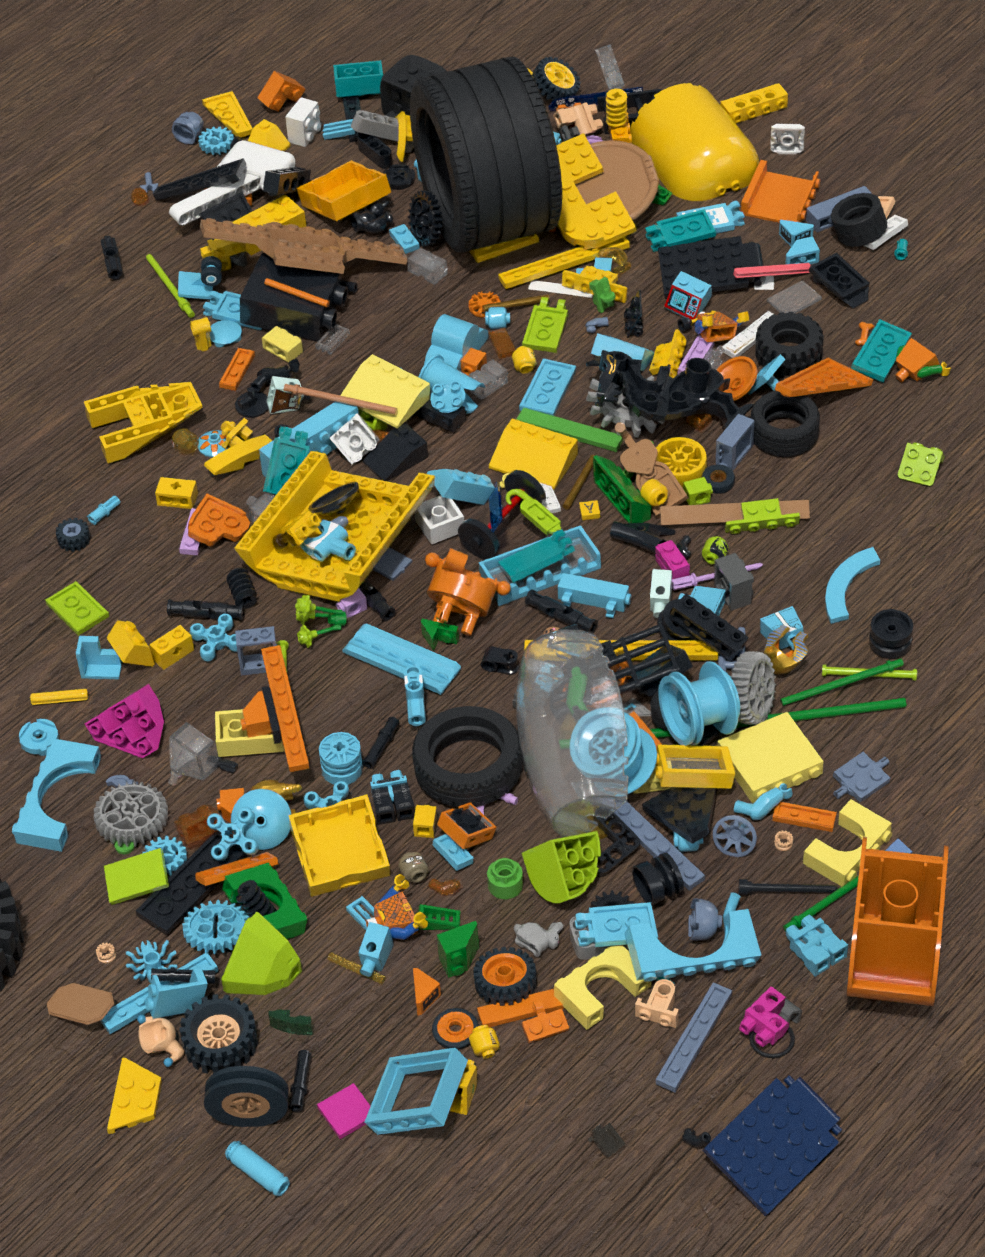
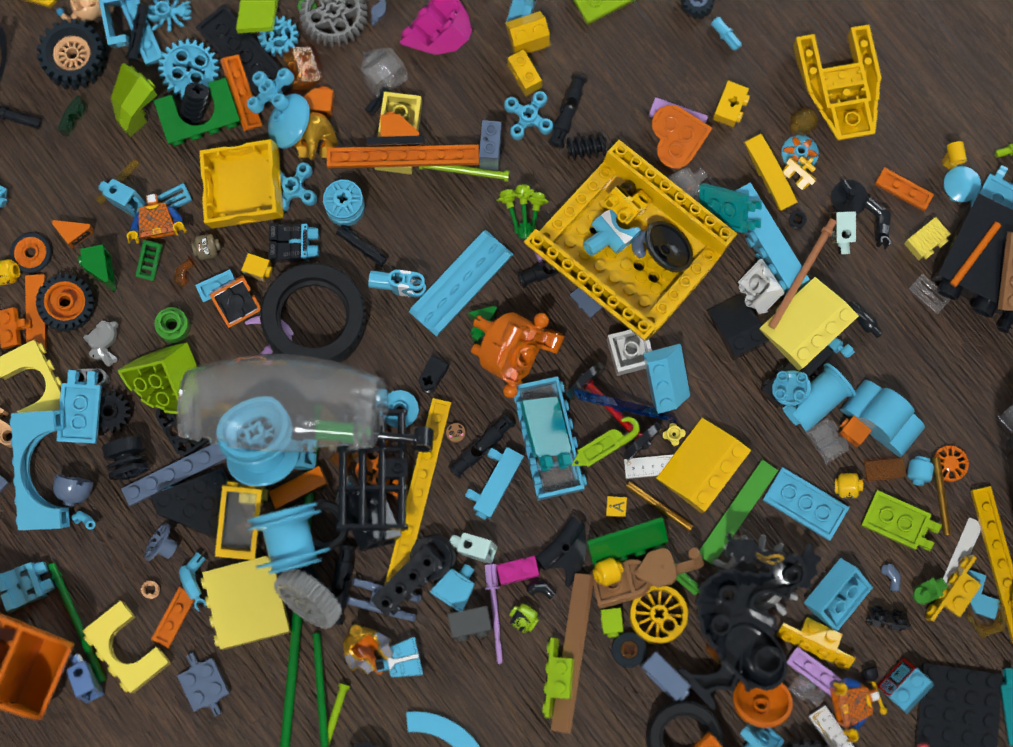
camera: 100 degrees right, 30 degrees up
black piece [738,879,838,896] -> none

